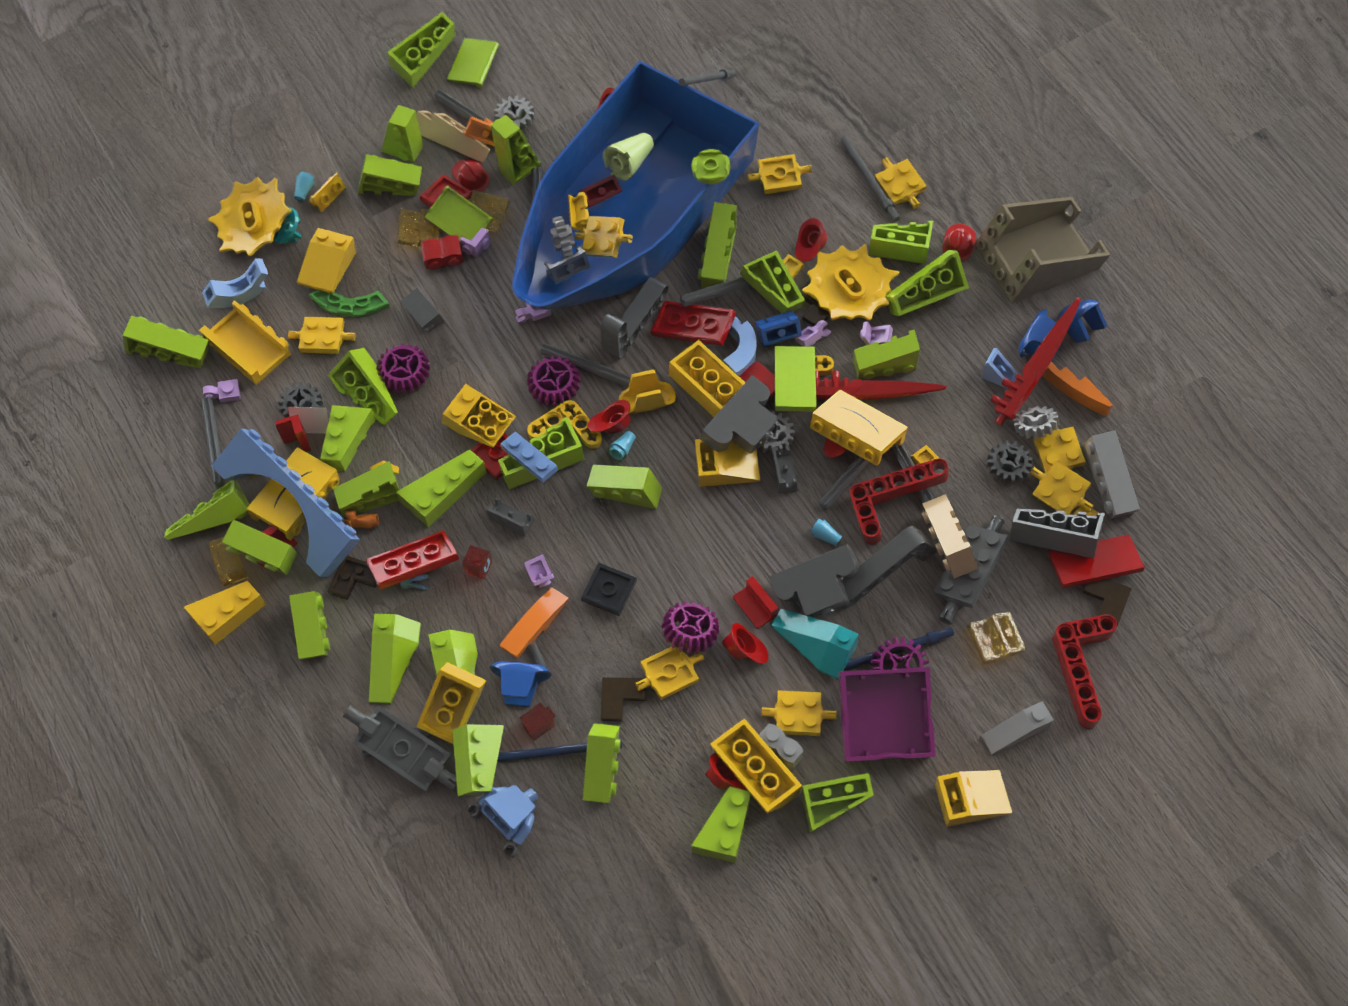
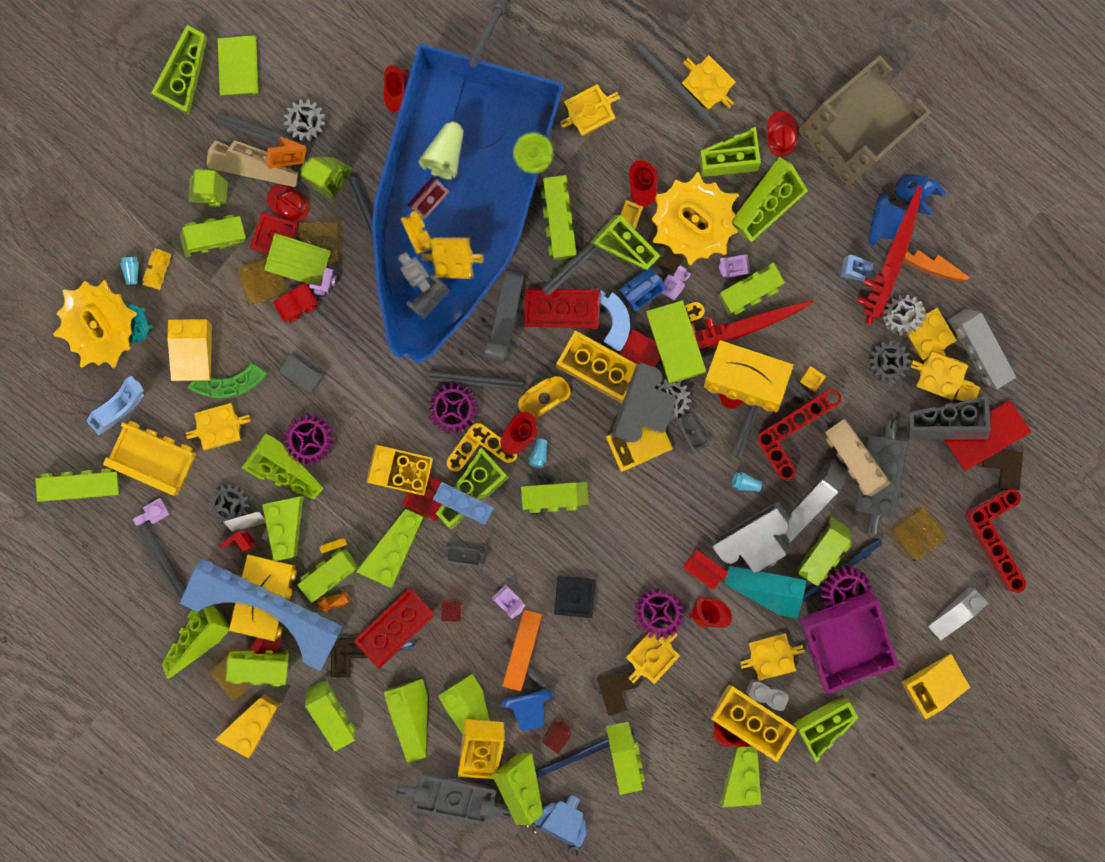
camera: 25 degrees left, 25 degrees up
none -> lime wedge [798,516,851,586]

